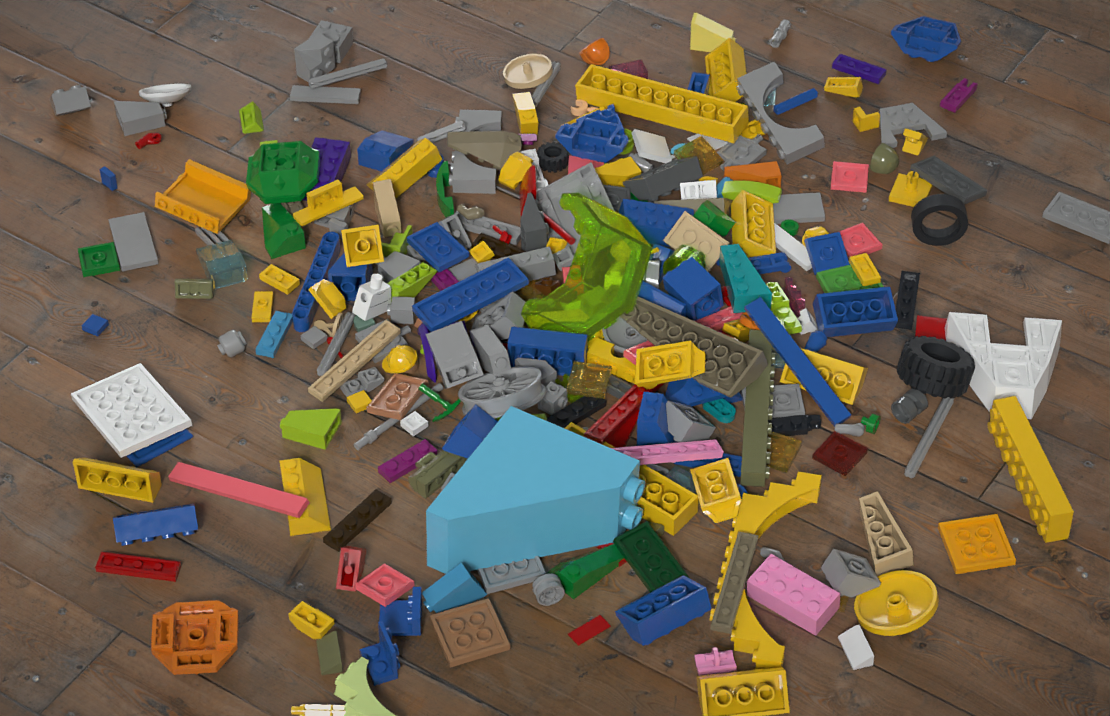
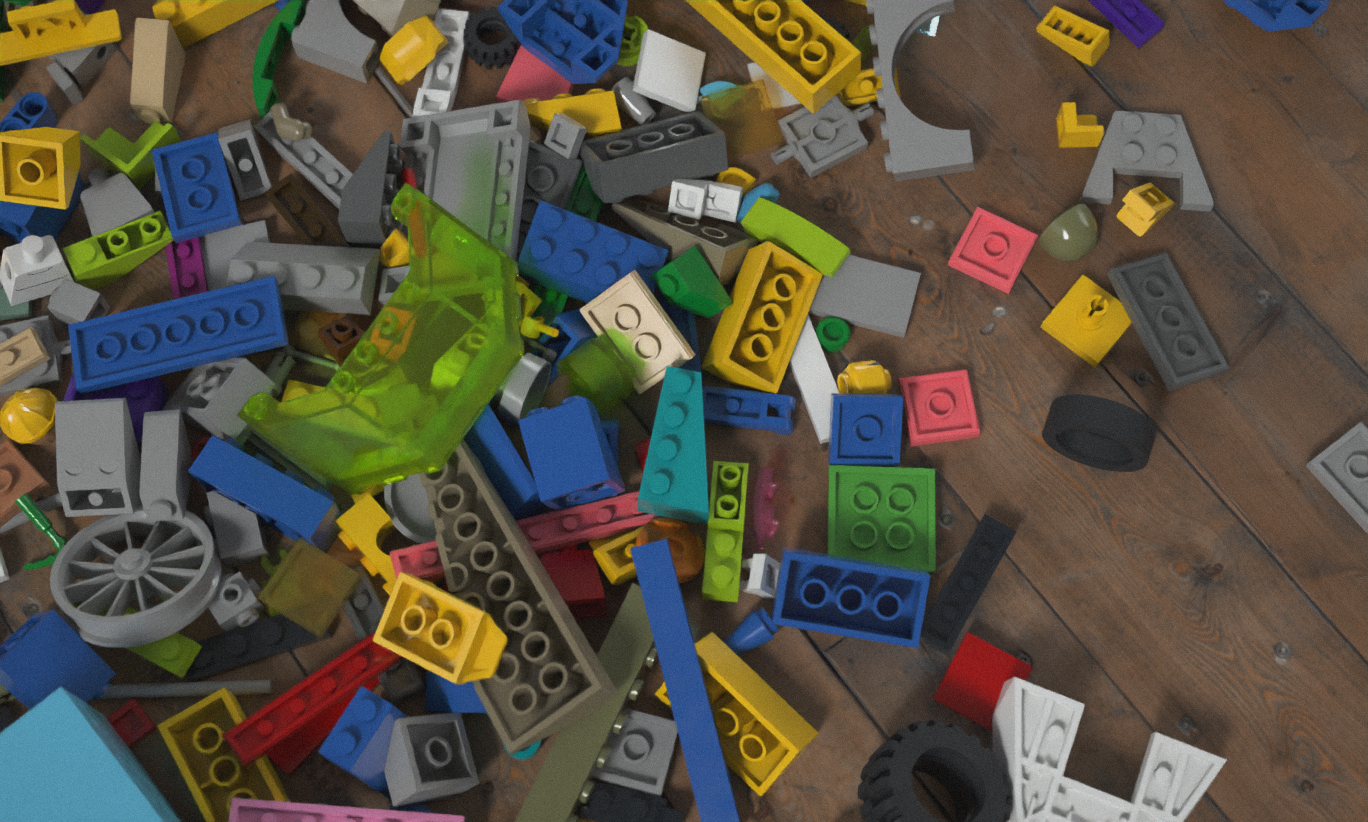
camera: 20 degrees right, 25 degrees up
yellow tile [469,241,495,263] -> none
red hand [492,225,512,244] -> none
red slope [519,165,537,216] -> none
orange slope [724,161,782,188] -> none
blue axle [773,88,818,115] -> none
yellow plate [849,253,881,287] -> none
magenta hinge [940,78,978,113] -> none
none -> light grey plate [544,113,587,159]

